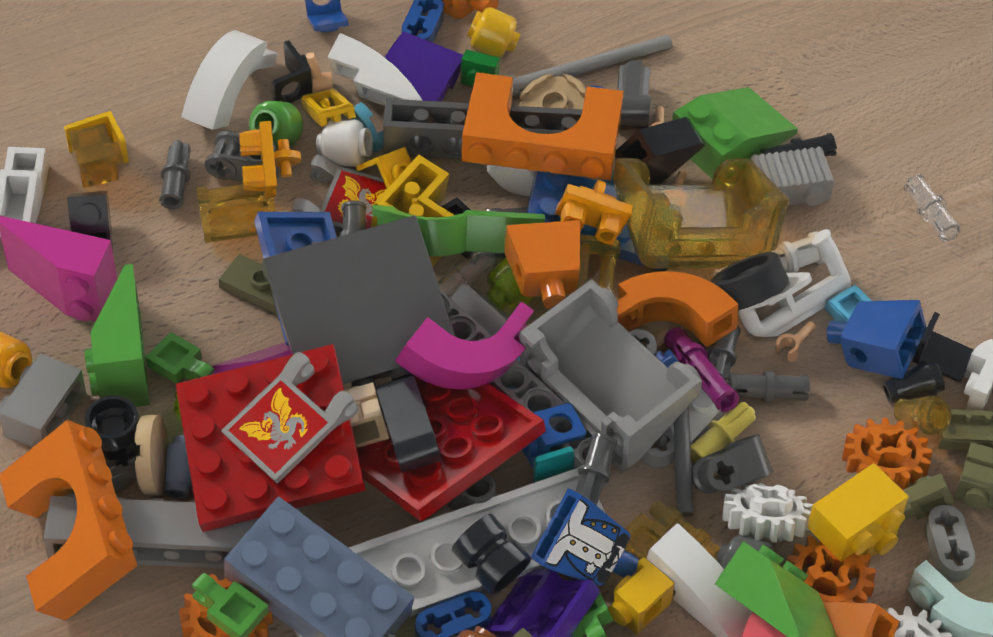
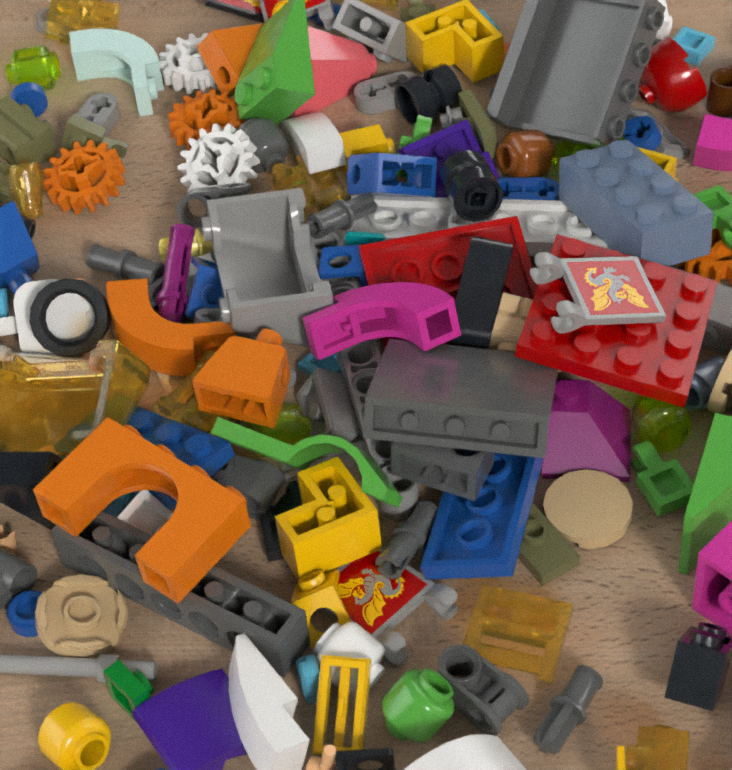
camera: 145 degrees left, 5 degrees down
light orange hips [239,121,302,198] -> none
light orange hips [555,180,633,245] -> none
yellow brick [807,463,909,561] -> none
none -> tan tile [543,469,633,549]

